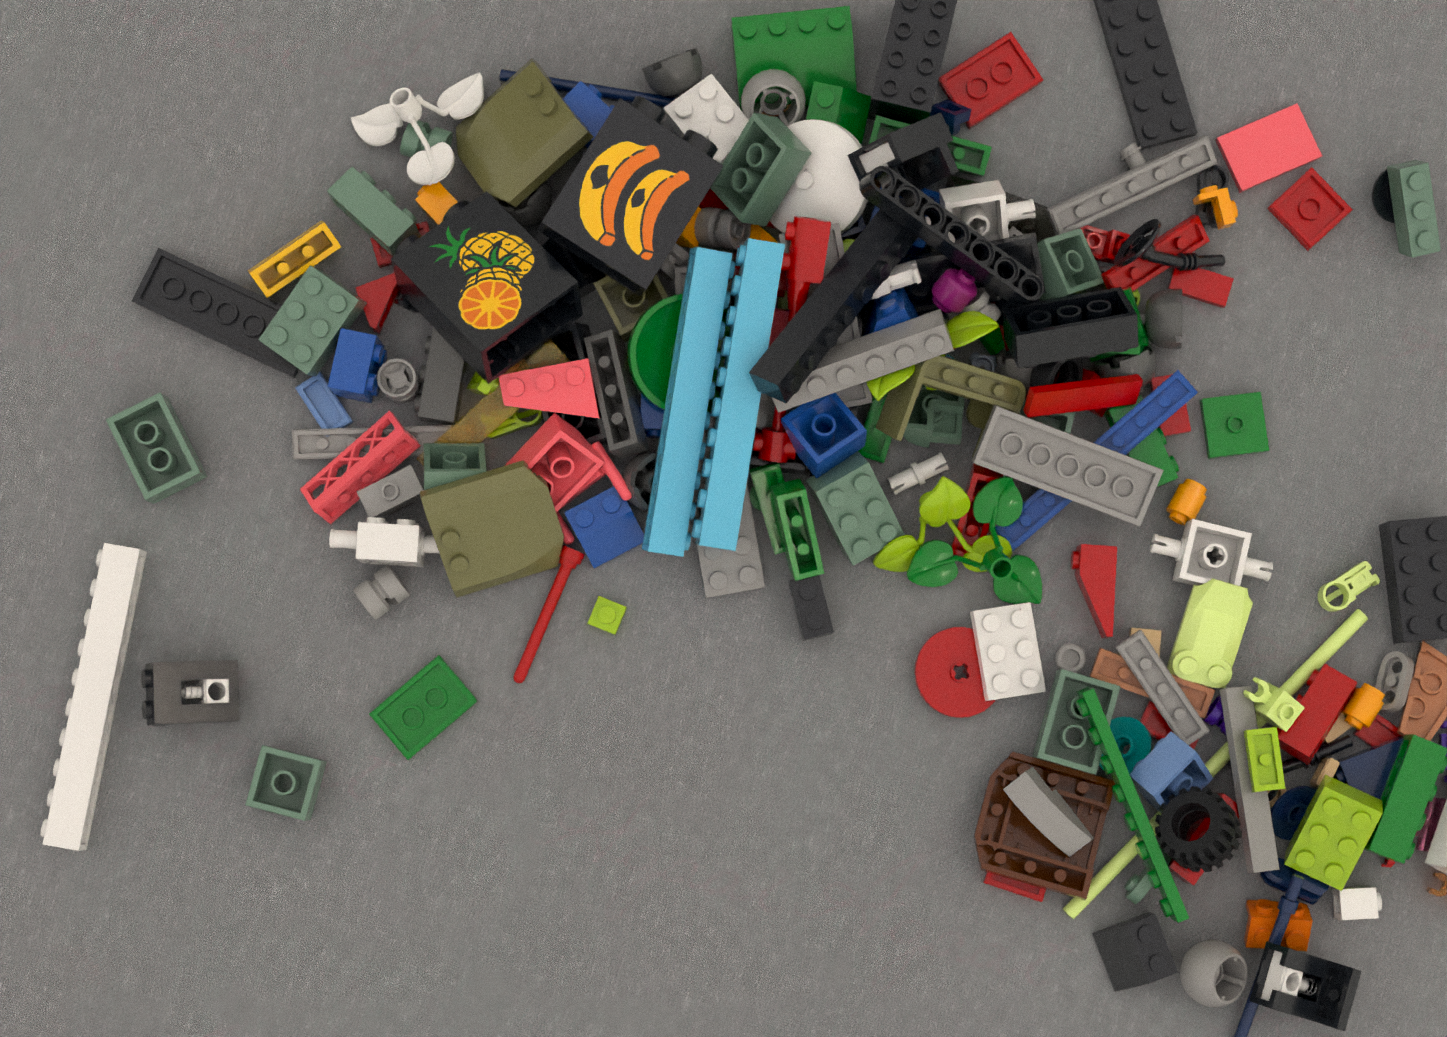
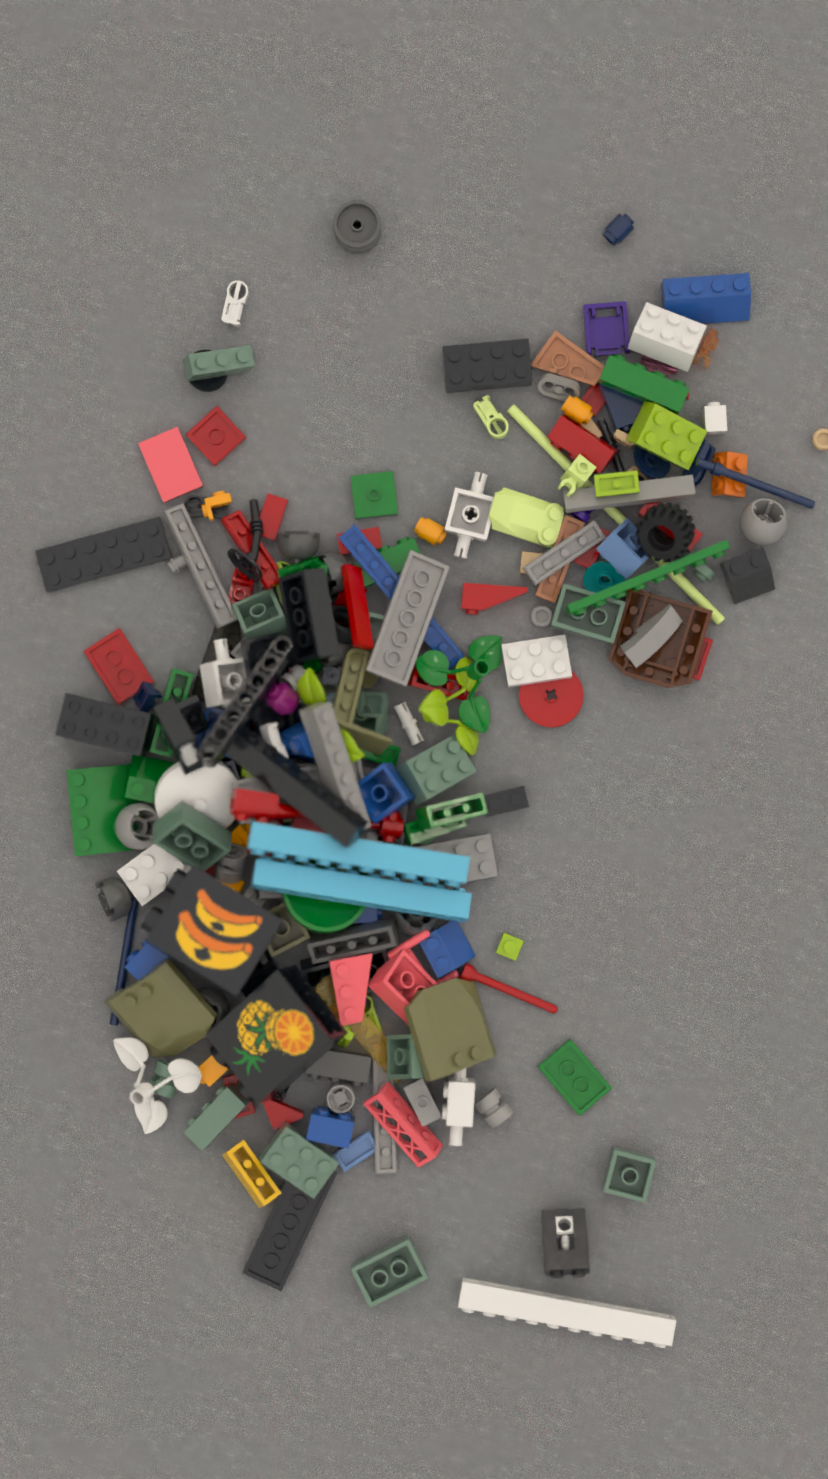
camera: 85 degrees left, 5 degrees up
black brick [1250,941,1362,1031] -> none

